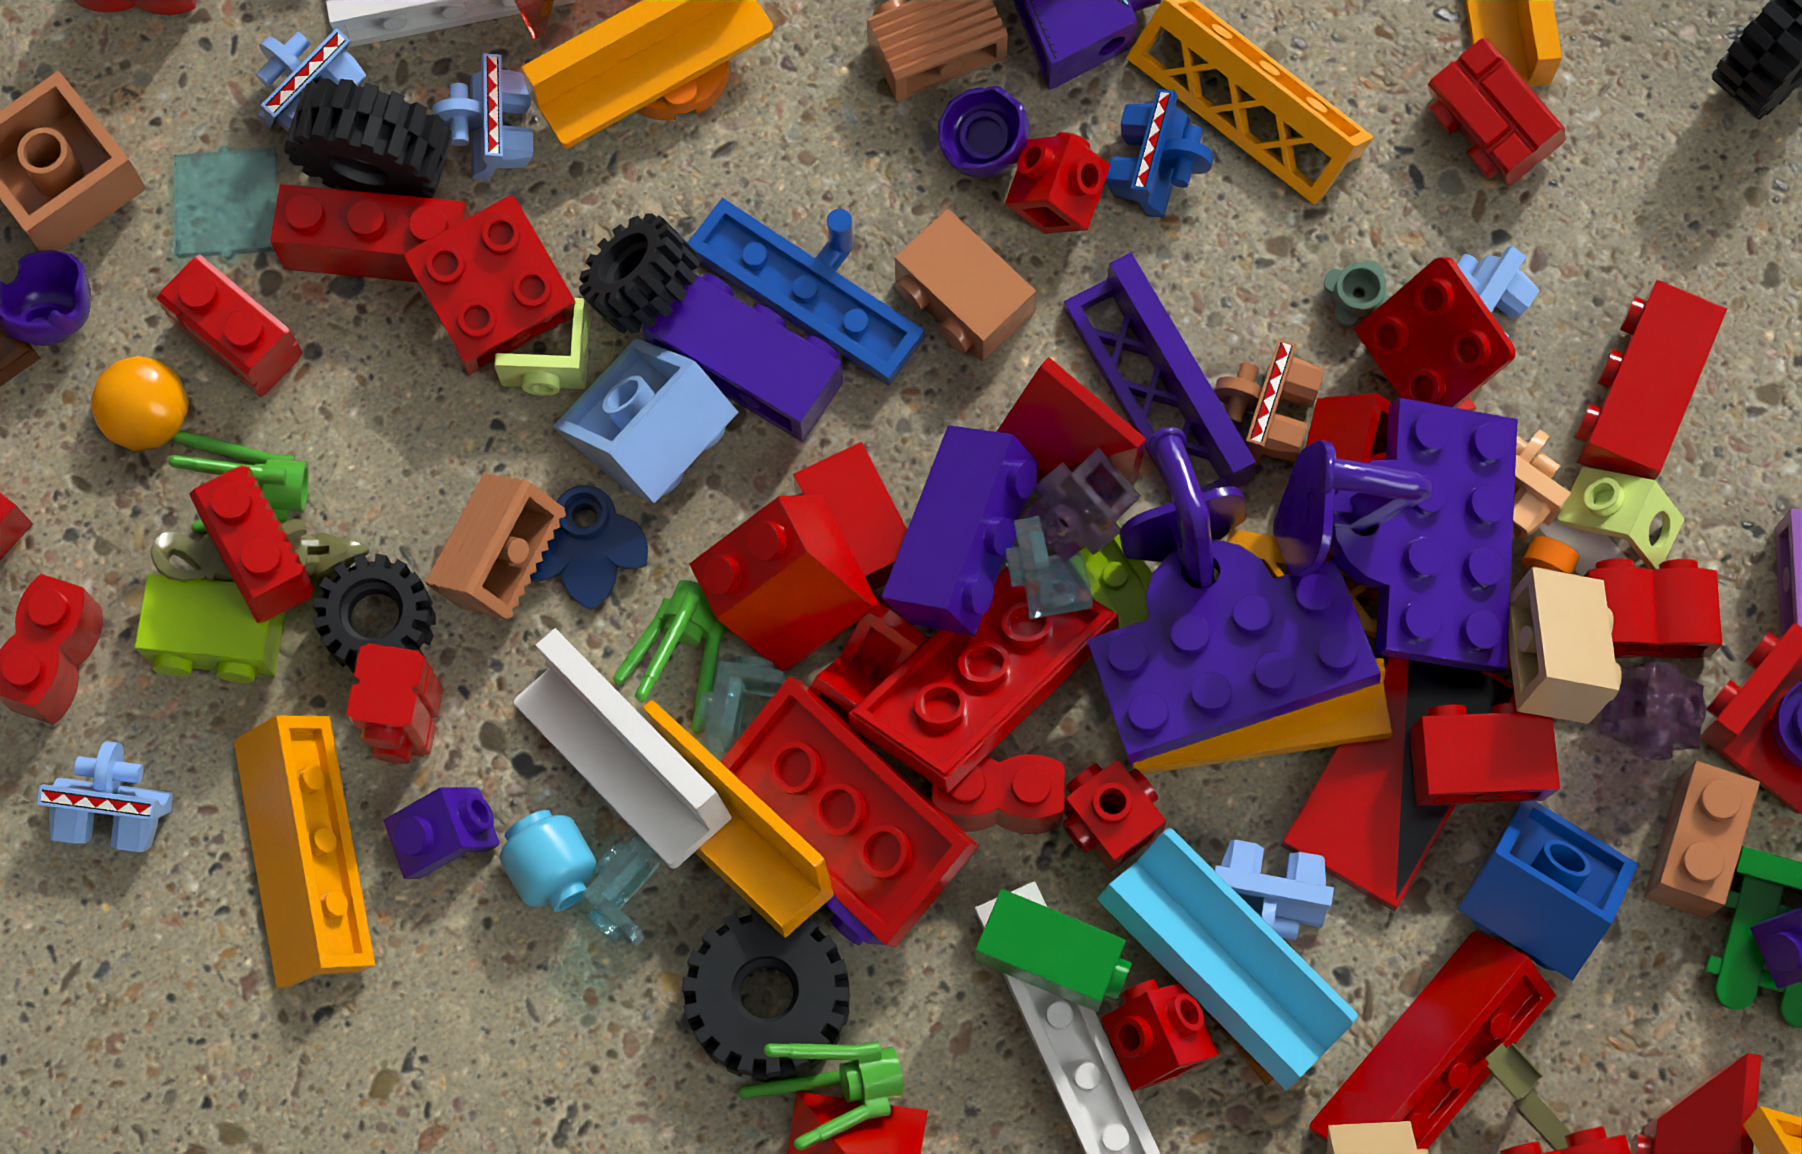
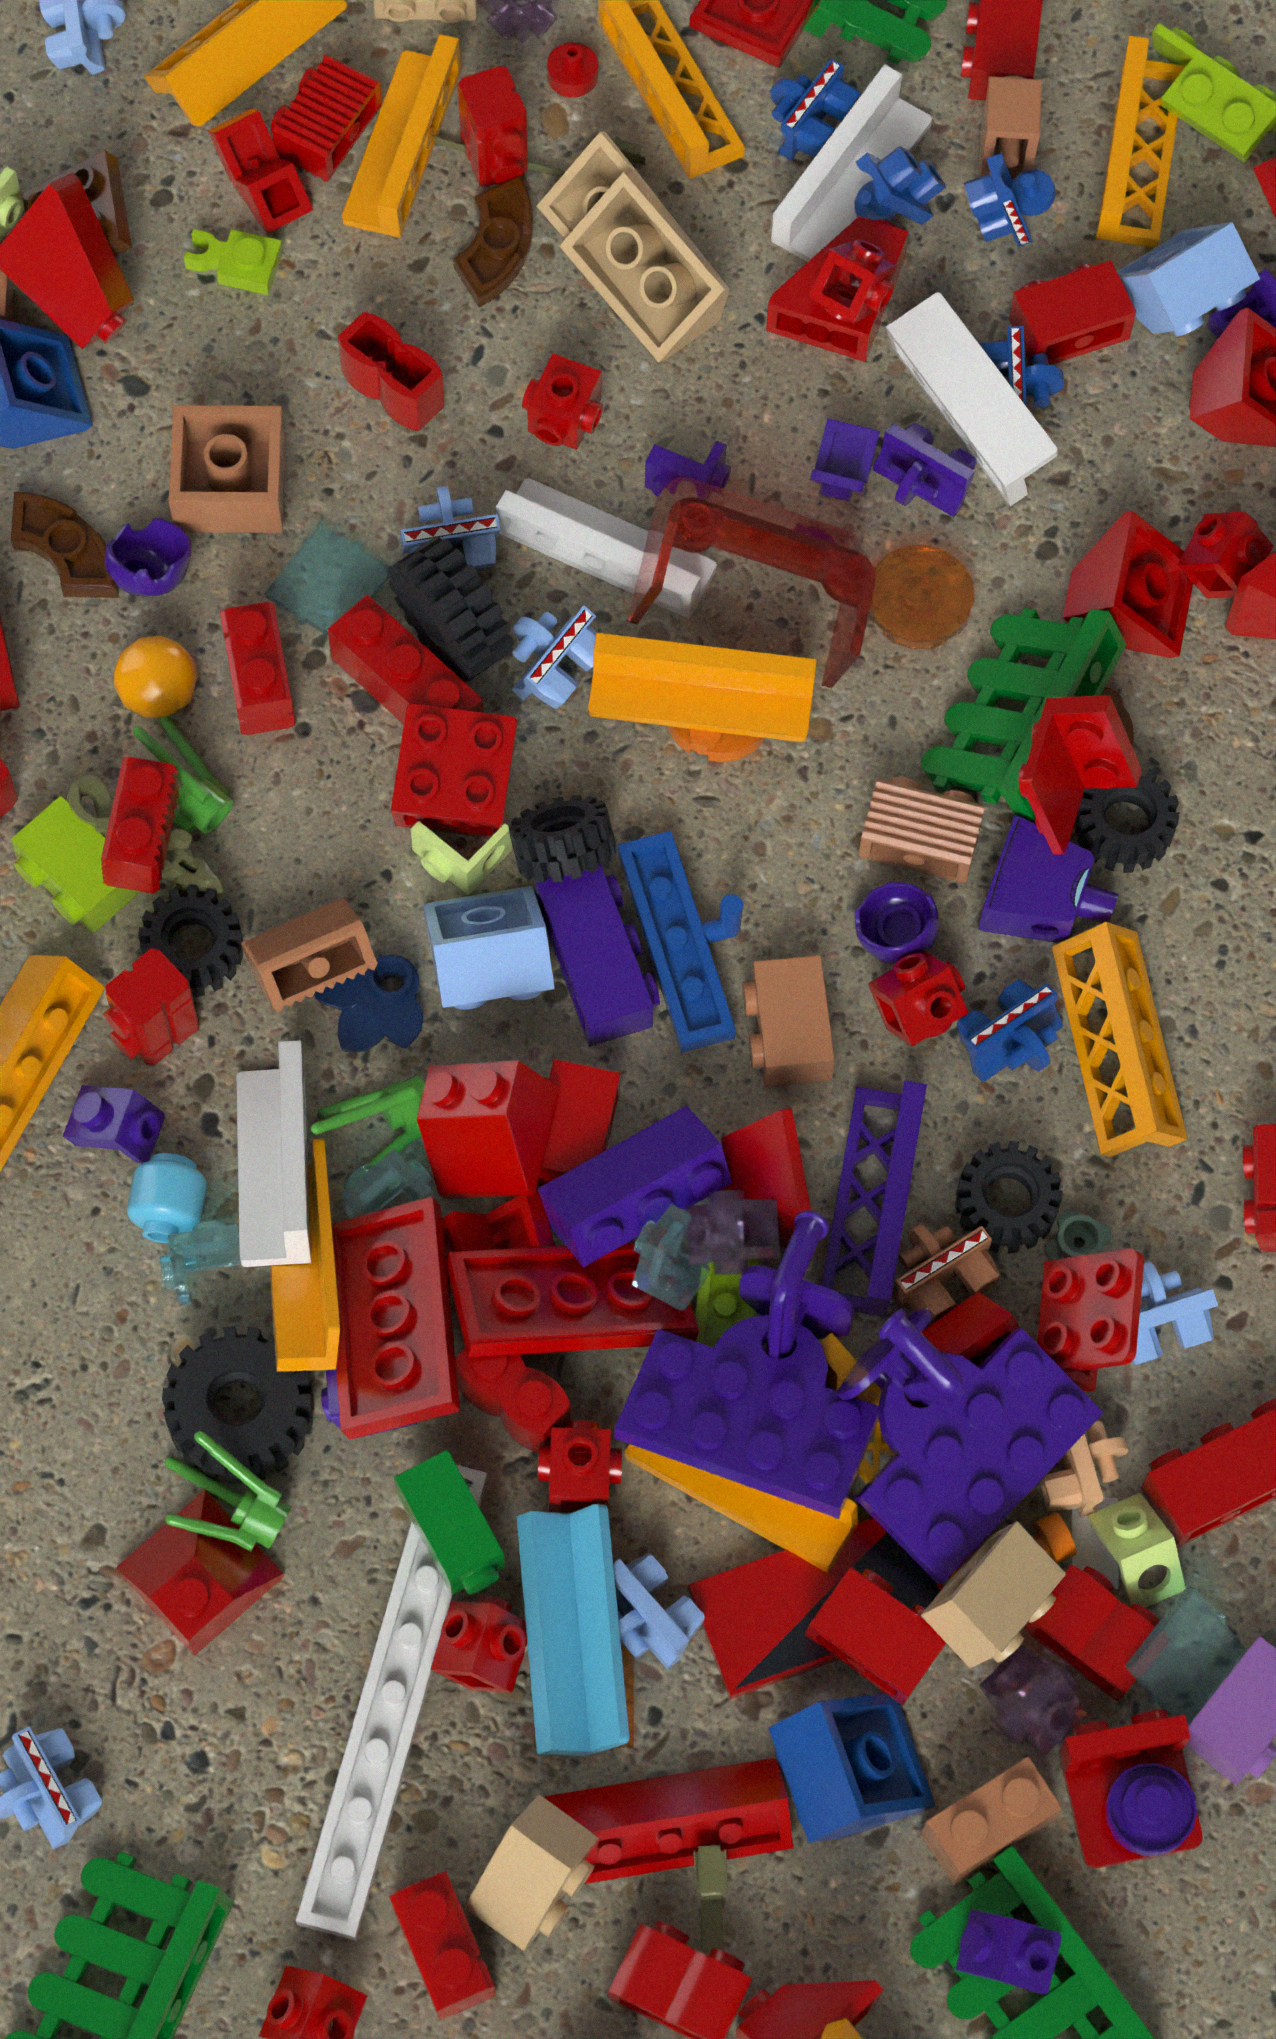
camera: 35 degrees right, 5 degrees down
none -> black tyre [955,1141,1063,1254]
none -> clear light blue piece [1125,1586,1247,1726]

